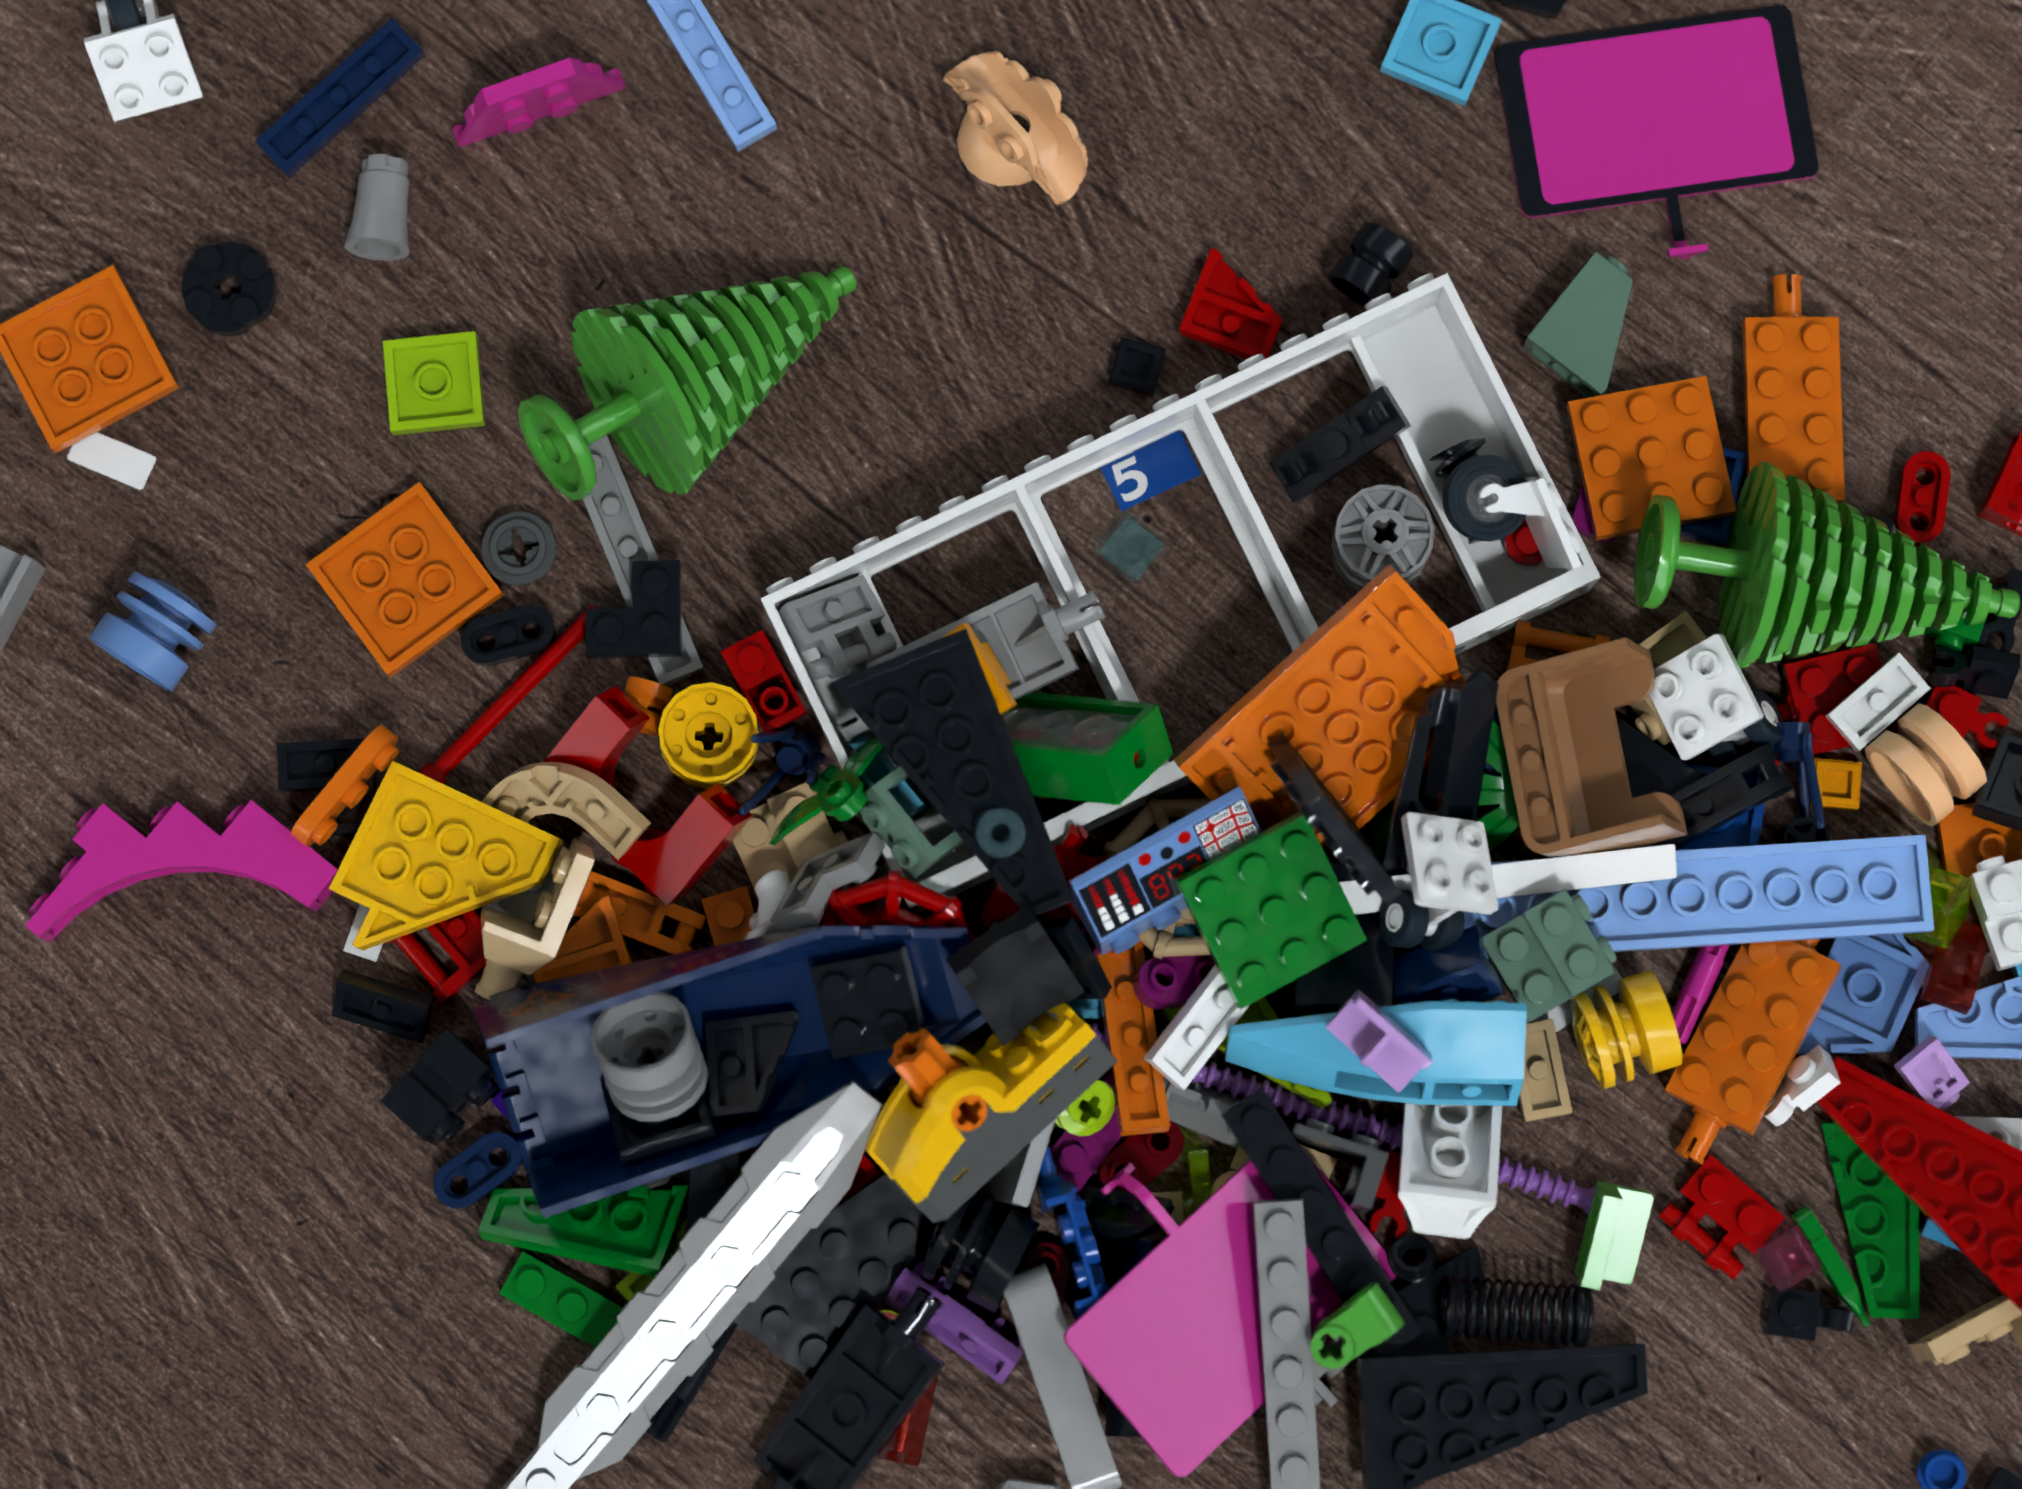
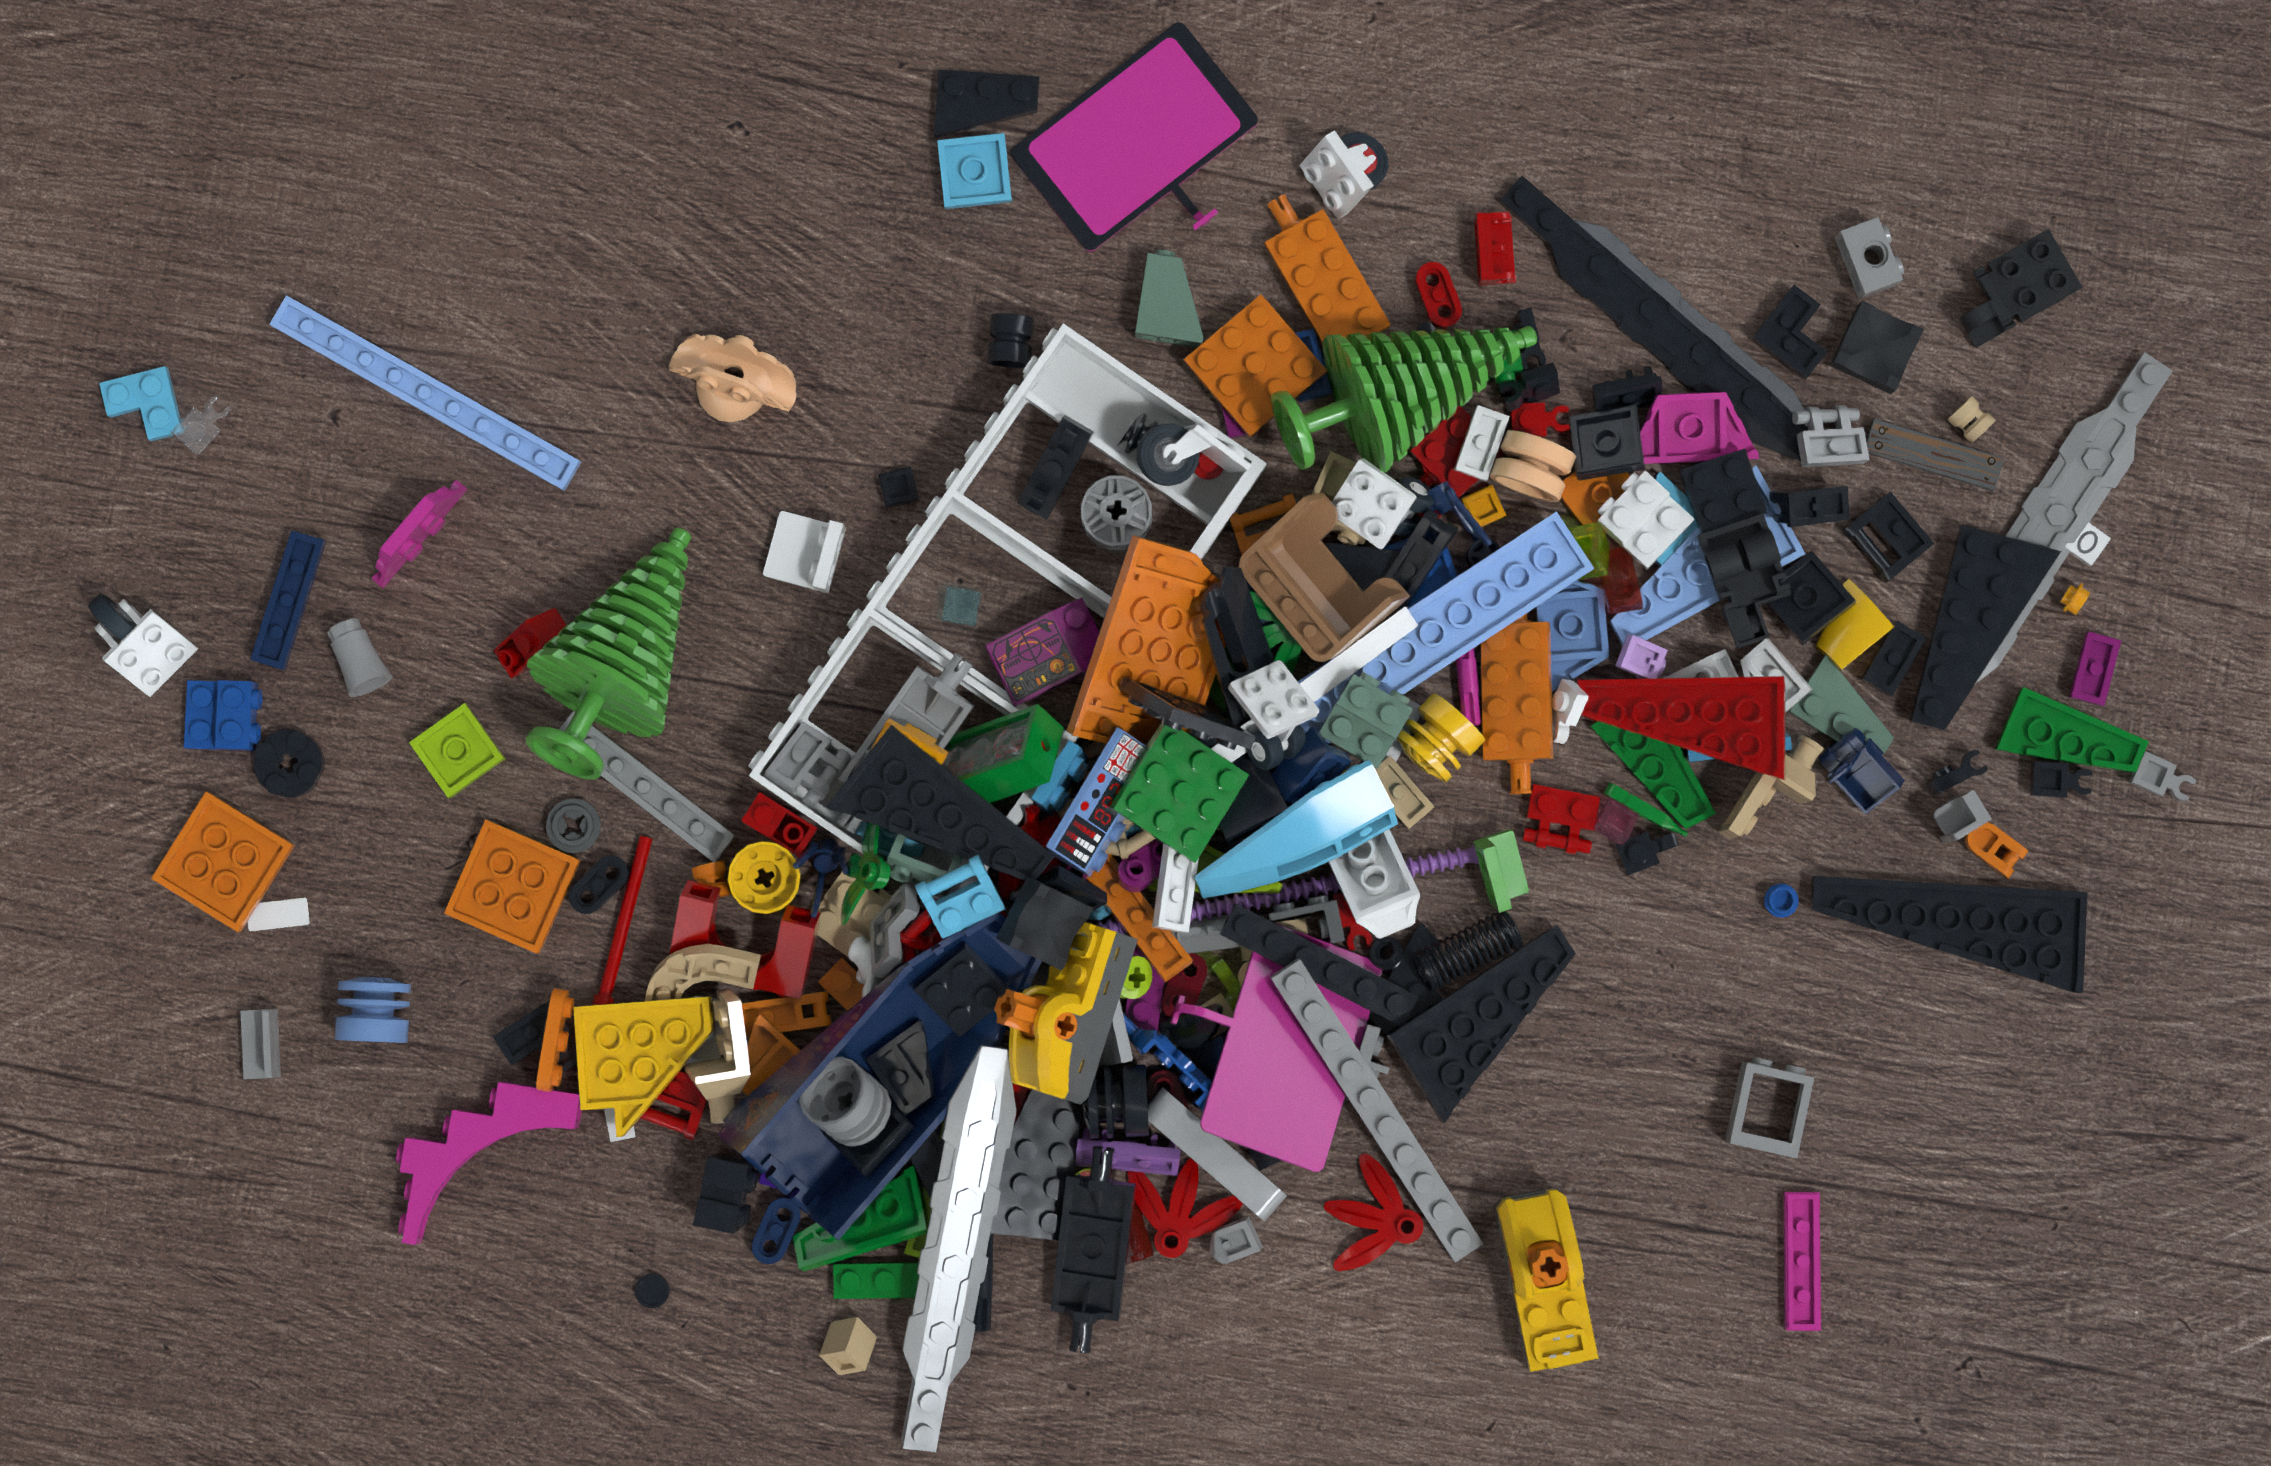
camera: 35 degrees left, 5 degrees up
black plate [332,969,434,1043] -> none
black plate [585,560,682,659] -> none
clear light blue plate [976,808,1026,858] -> none
blue sticker [1100,431,1201,512] -> none
red wing [1178,248,1283,359] -> none
bright green piece [1310,1282,1406,1369] -> none
lavender panel [1326,989,1433,1093] -> none
none -> blue plate [184,680,263,751]
none -> red slope [493,608,566,679]
none -> black piece [635,1273,670,1308]
none -> white bracket [763,511,846,593]
none -> tan panel [819,1317,877,1375]
none -> medium azure plate [915,855,1005,939]
none -> magenta slope [984,597,1100,707]
none -> dark azure plate [1031,740,1089,816]
none -> red plant [1127,1158,1243,1258]
none -> white plate [1299,131,1389,220]

